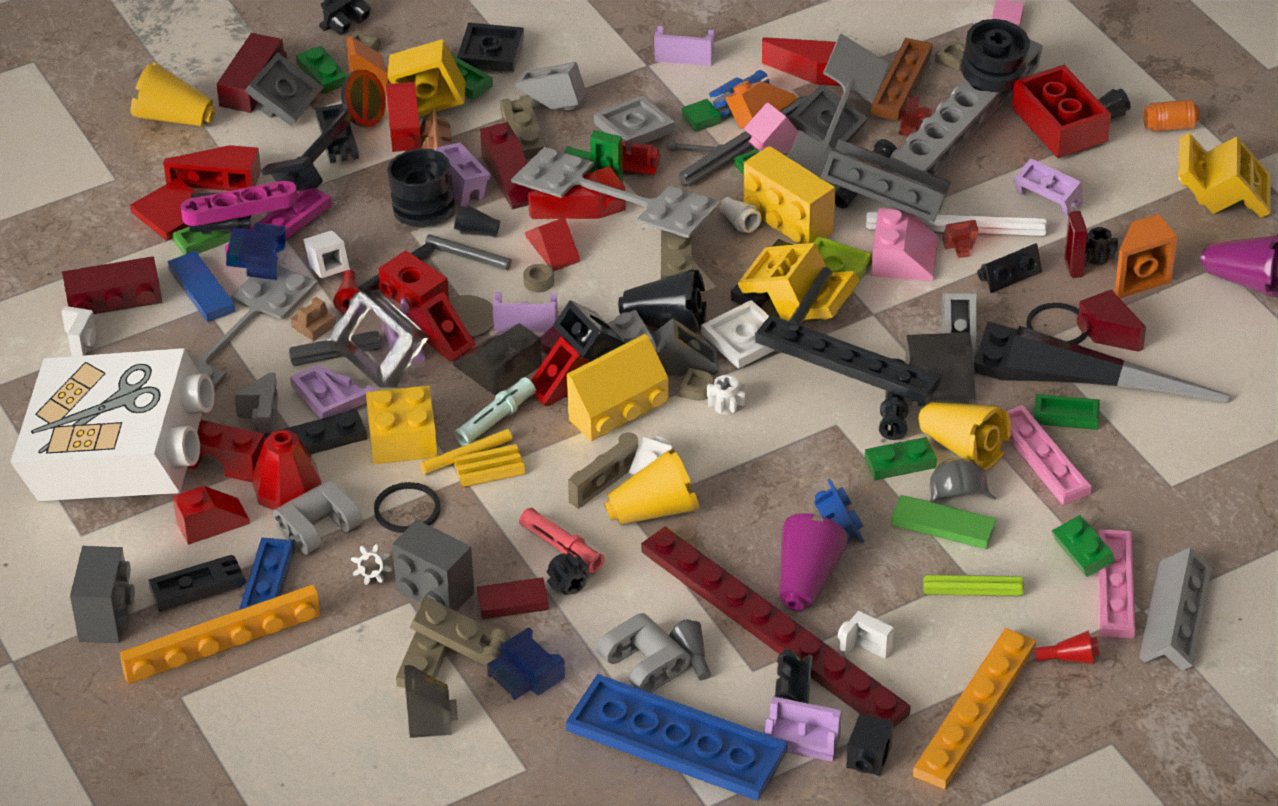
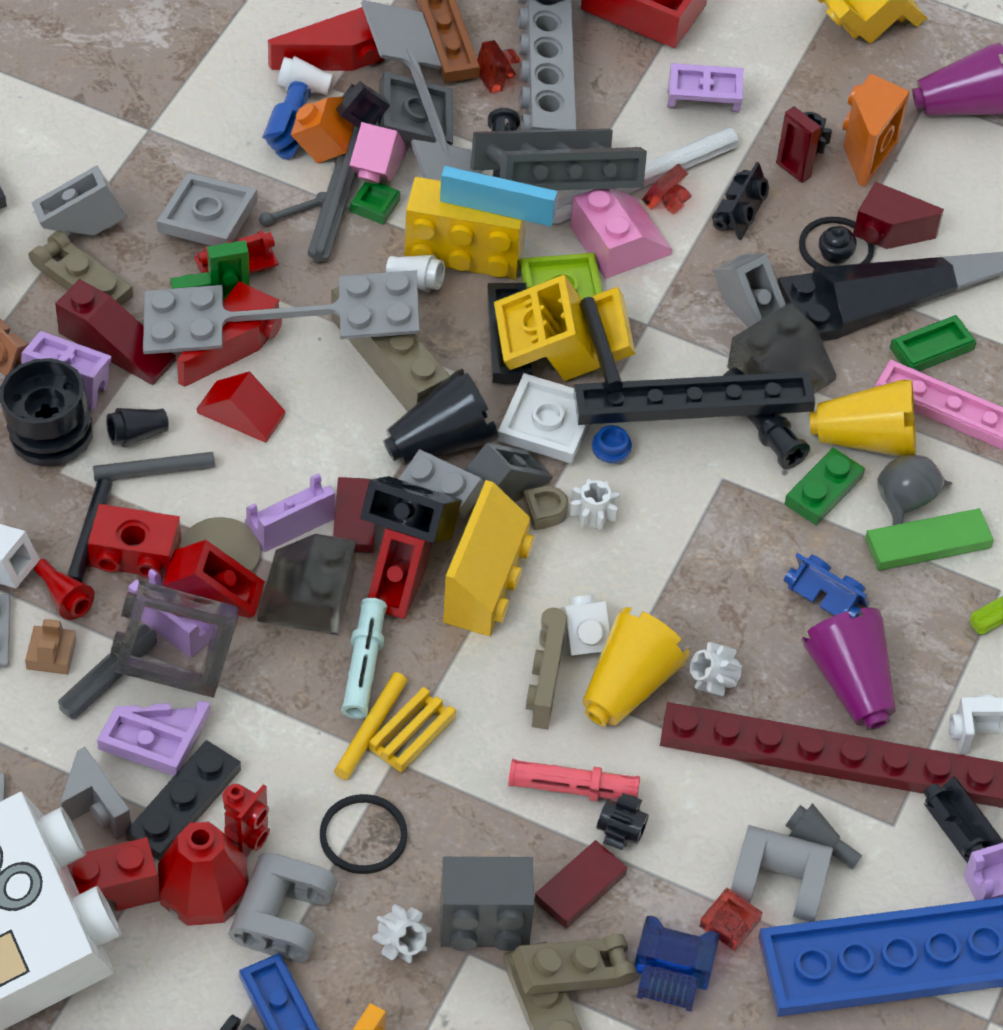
camera: 40 degrees left, 10 degrees up
red slope [173,486,250,545] -> none
yellow brick [366,385,437,464] -> none
dark tan tile [523,264,554,292] -> none
lavender hinge [654,26,715,66] -> none
green tile [682,99,721,132] -> none
none -> red hinge [222,784,270,857]
none -> white cone [277,56,333,95]
none -> black tile [336,81,390,129]
none -> medium azure tile [440,166,557,227]
none -> blue plate [592,425,632,463]
none -> white gear [690,642,742,697]
none -> clear red tile [699,888,763,951]
none -> black plate [818,225,857,264]

